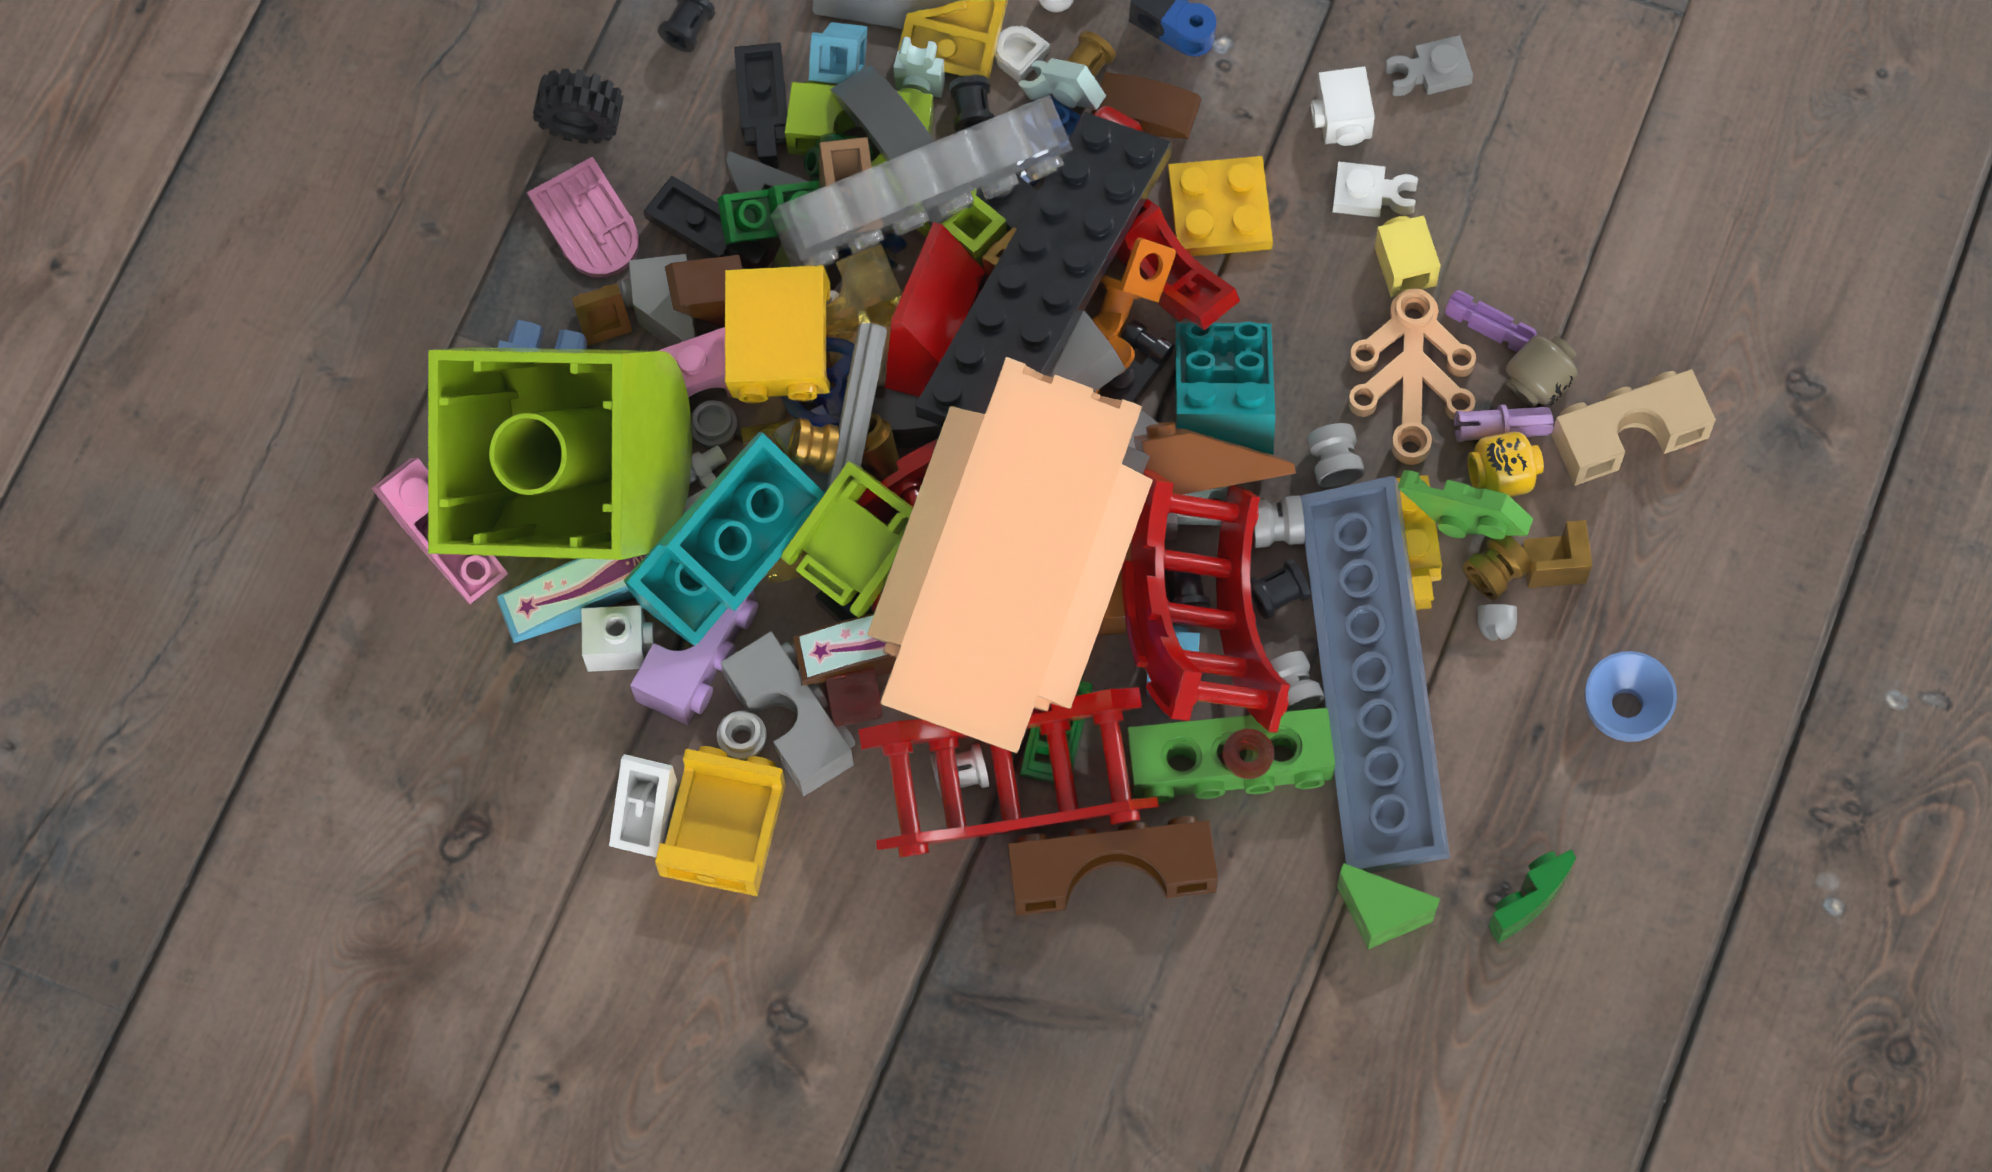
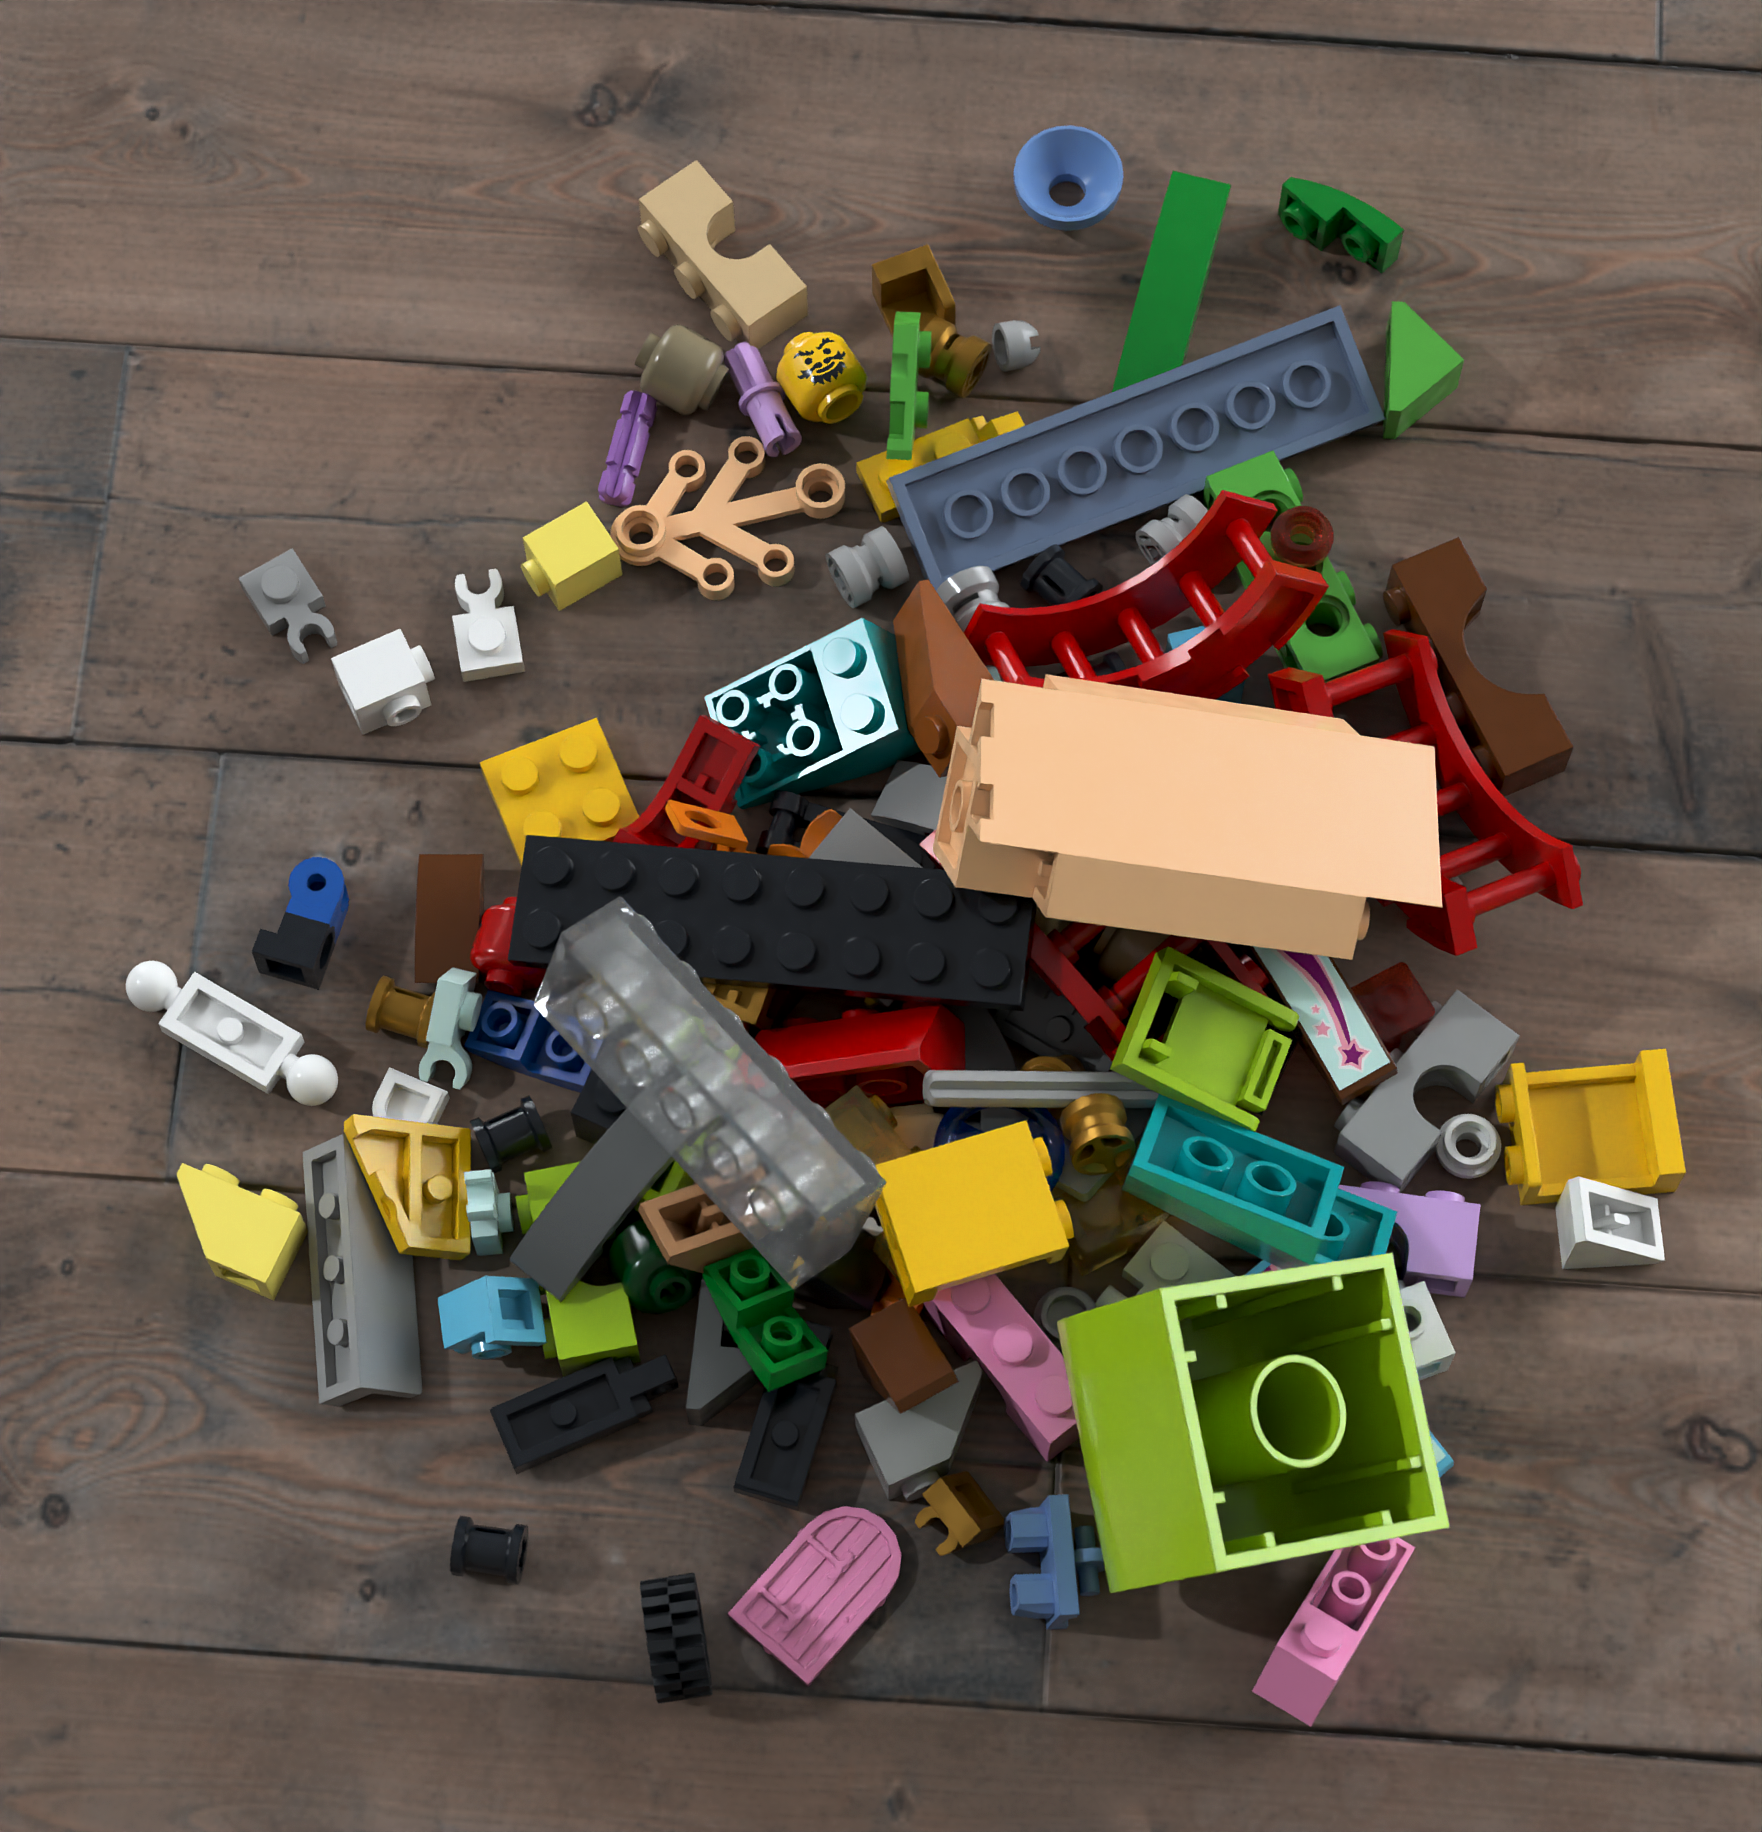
camera: 110 degrees left, 0 degrees up
none -> green slope [1112,171,1231,392]

